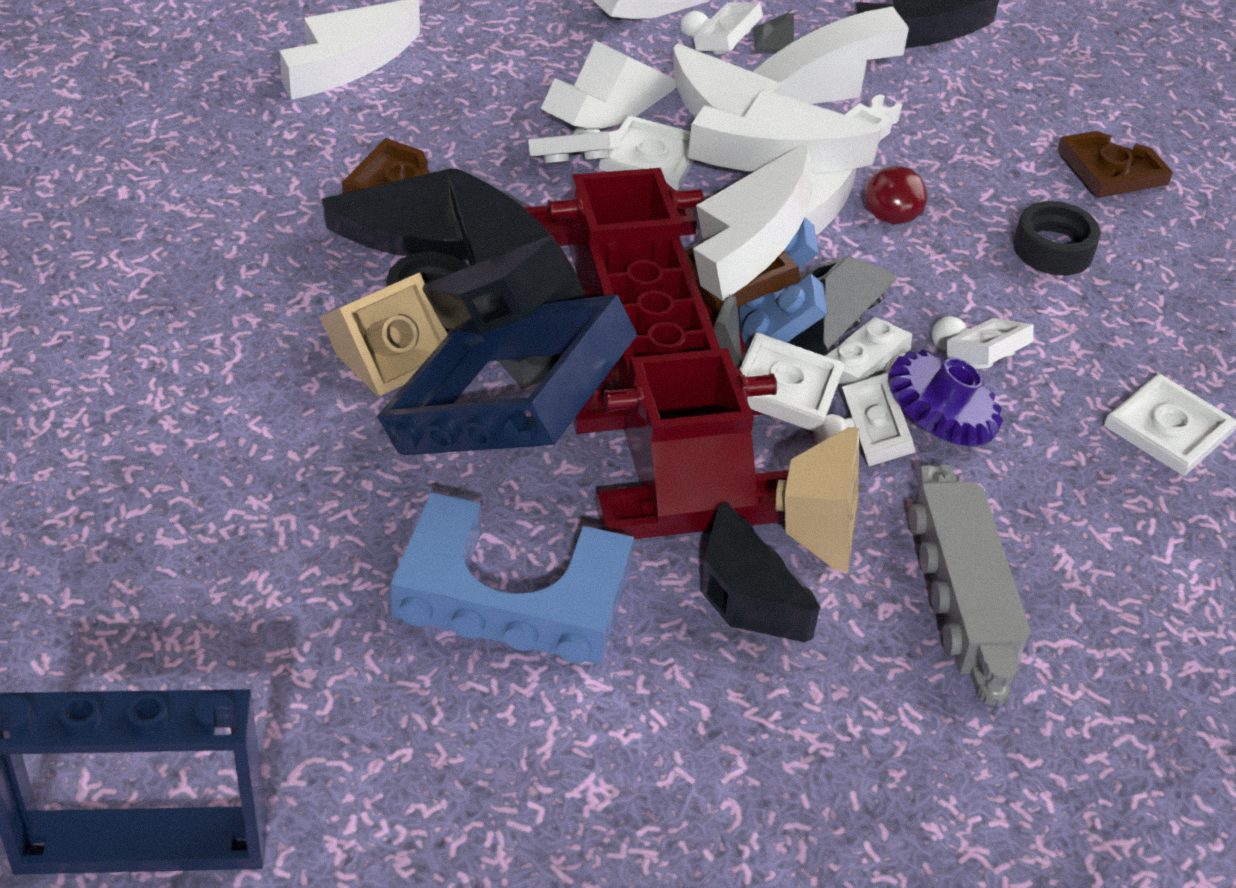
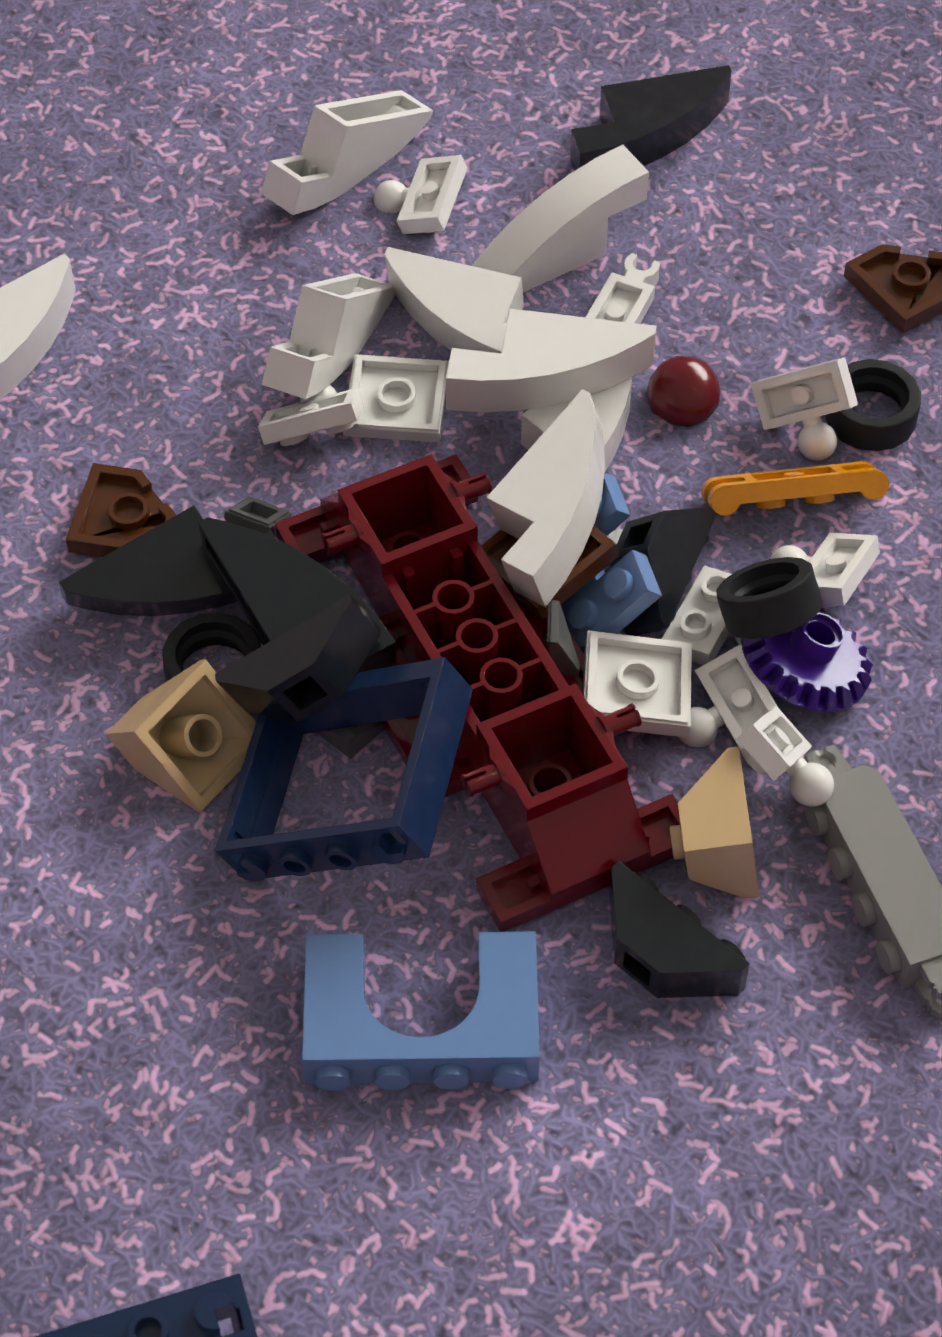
camera: 10 degrees left, 10 degrees up
dark grey slope [753,13,794,54] -> none
none -> light orange plate [701,461,889,516]
none -> black tyre [716,557,823,639]
none -> white plate [736,706,834,807]
none -> white plate [751,357,858,461]

